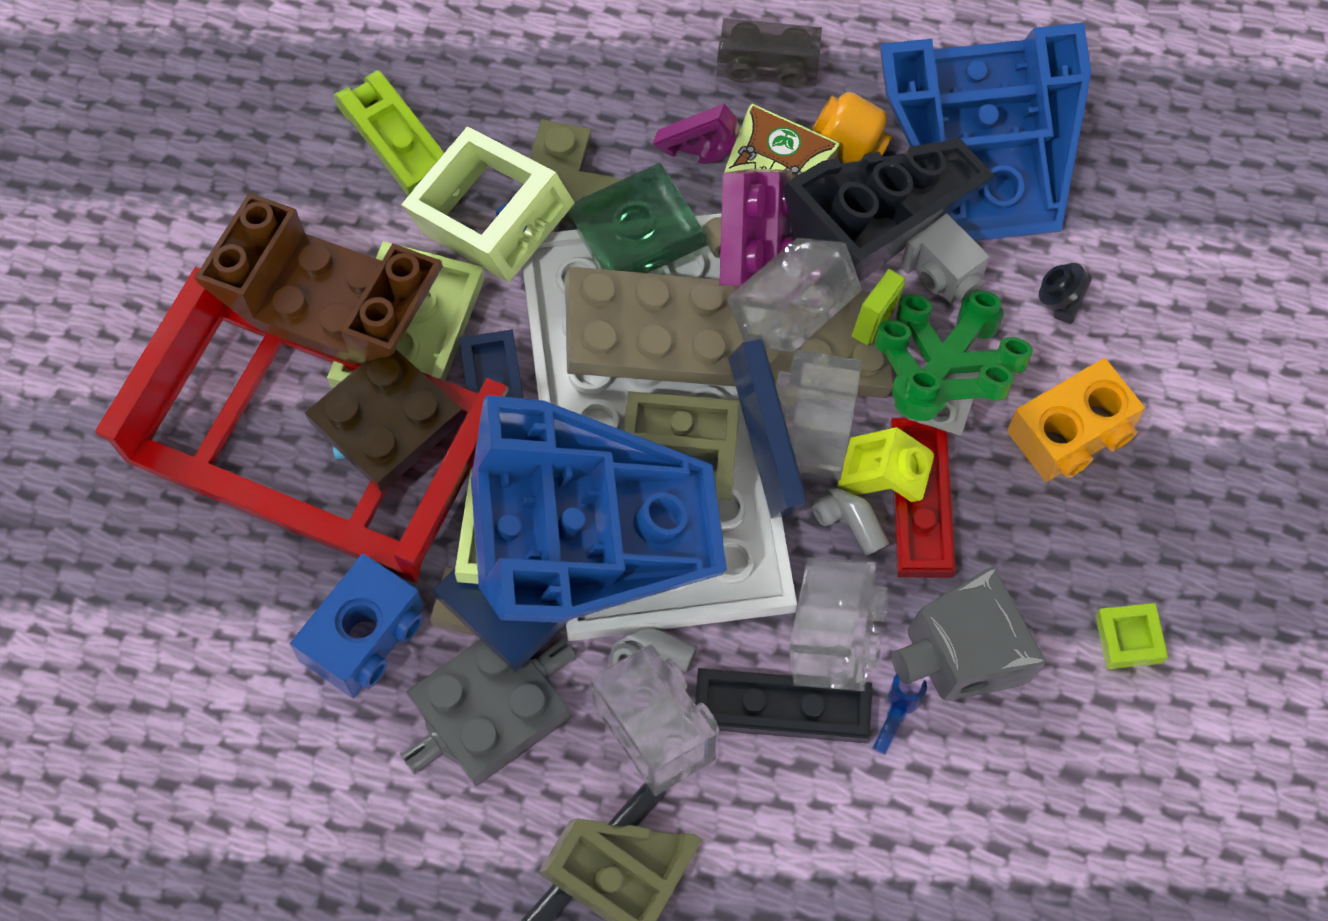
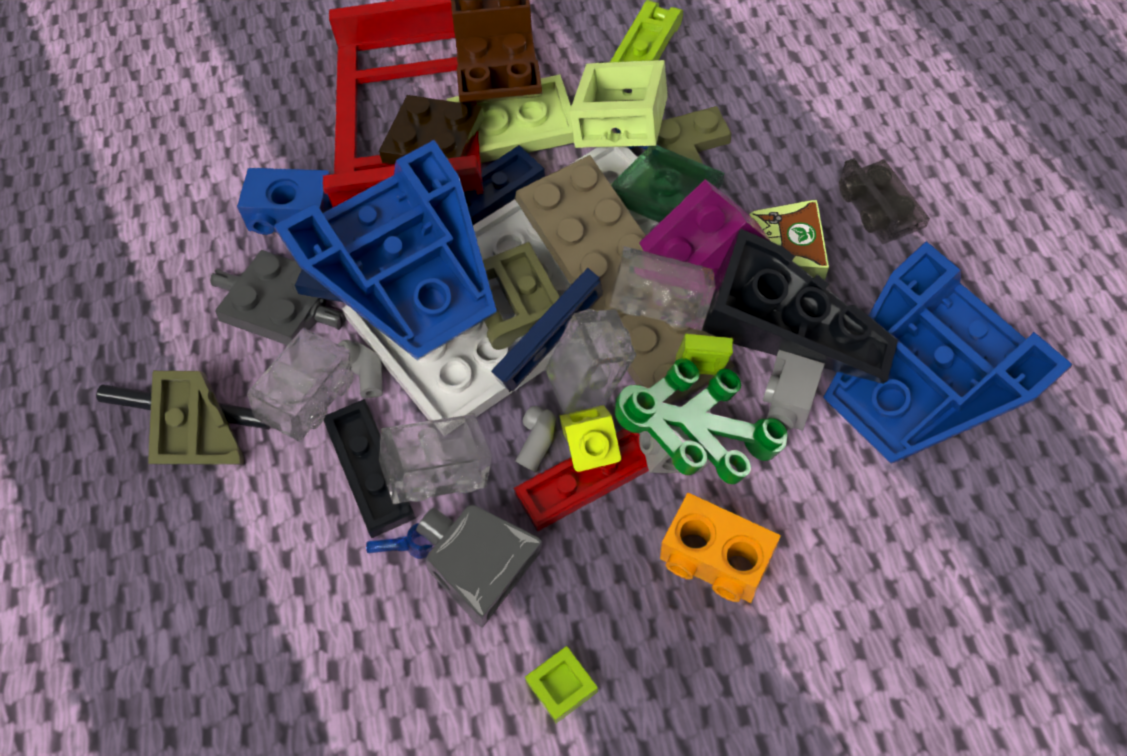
camera: 65 degrees right, 5 degrees down
magenta tile [652,103,740,164] -> none
light orange head [812,92,892,163] -> none
black plate [1038,263,1092,324] -> none

